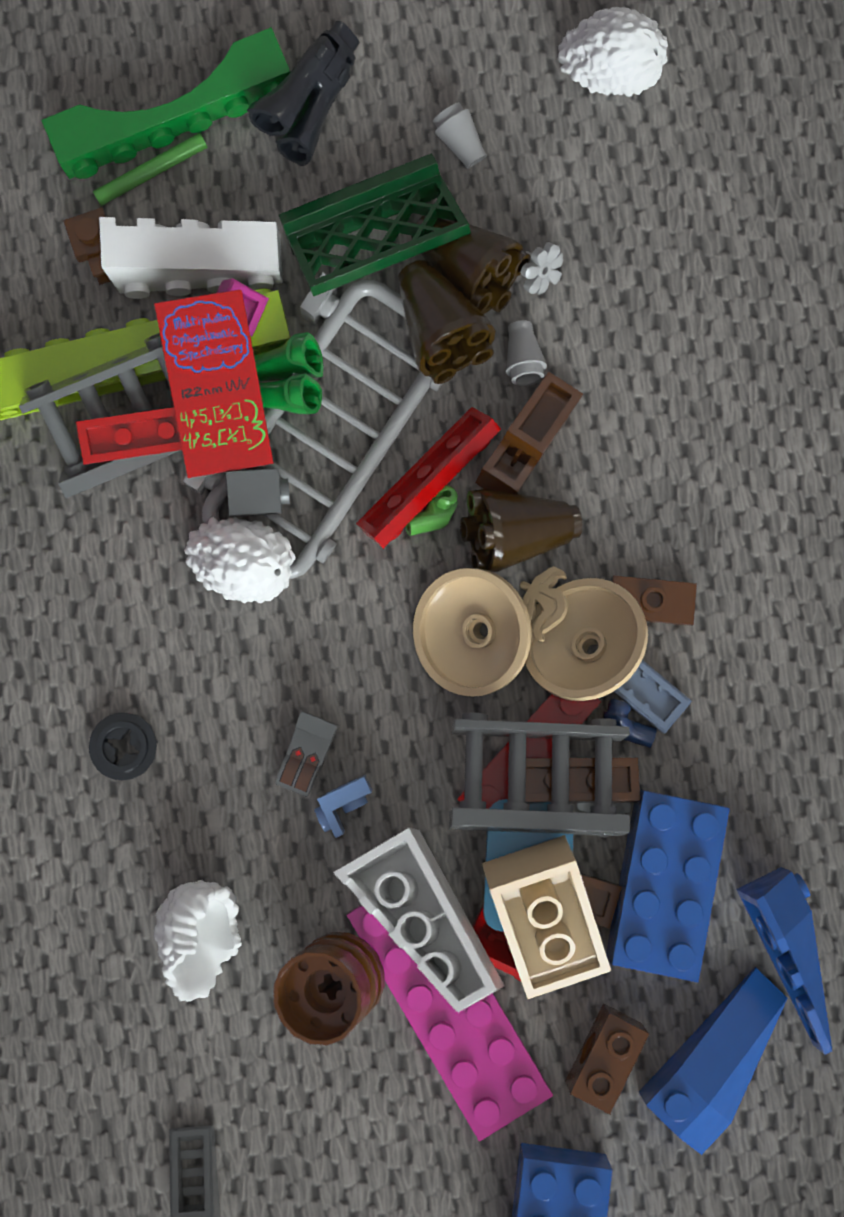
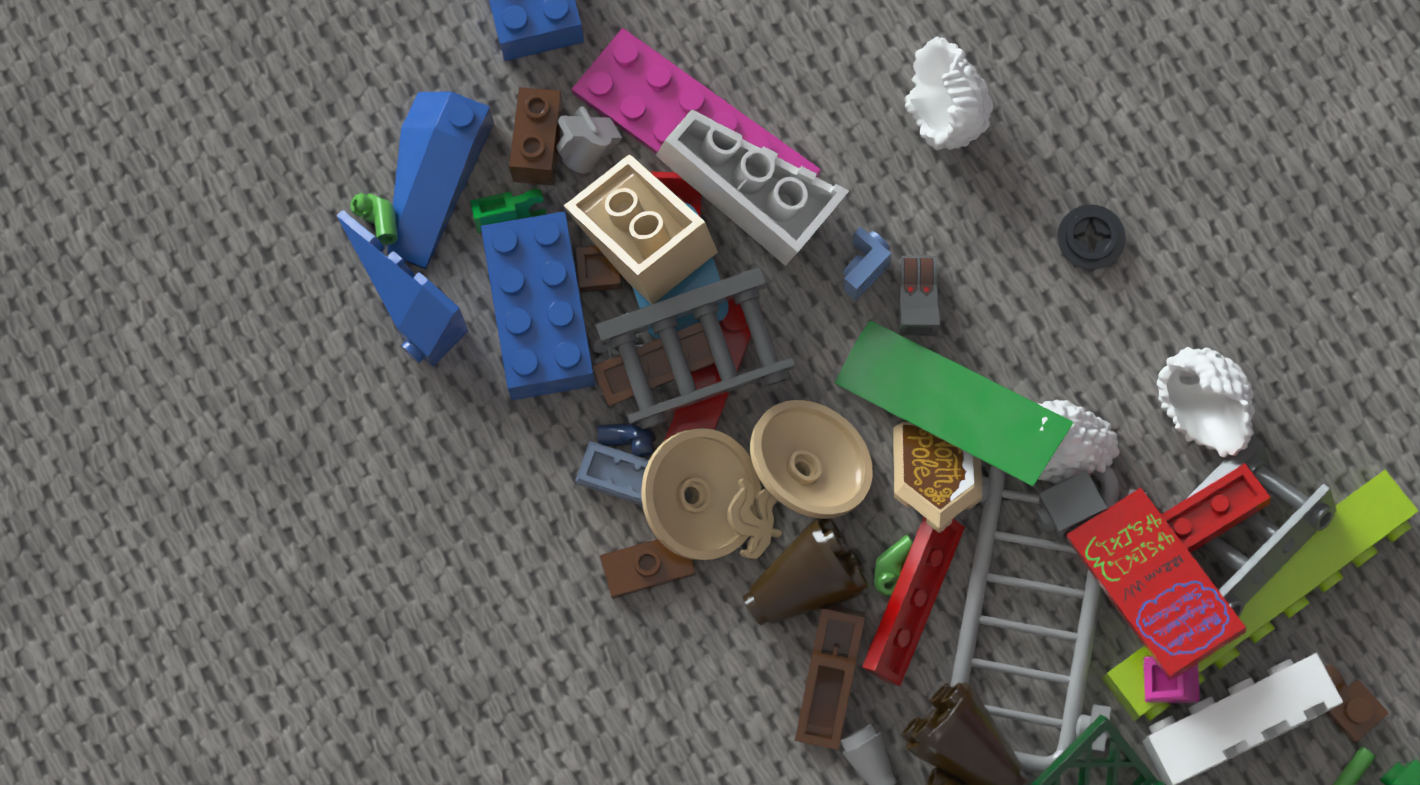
camera: 160 degrees right, 10 degrees down
green piece [254,332,324,414] -> none
reddish brown wheel [273,932,385,1045] -> none
none -> bright green arm [350,193,398,245]
none -> green plate [470,189,547,234]
none -> light grey piece [556,106,622,173]
none -> green sticker [834,321,1073,486]
none -> tile [893,422,983,533]
none -> white piece [1157,347,1255,457]

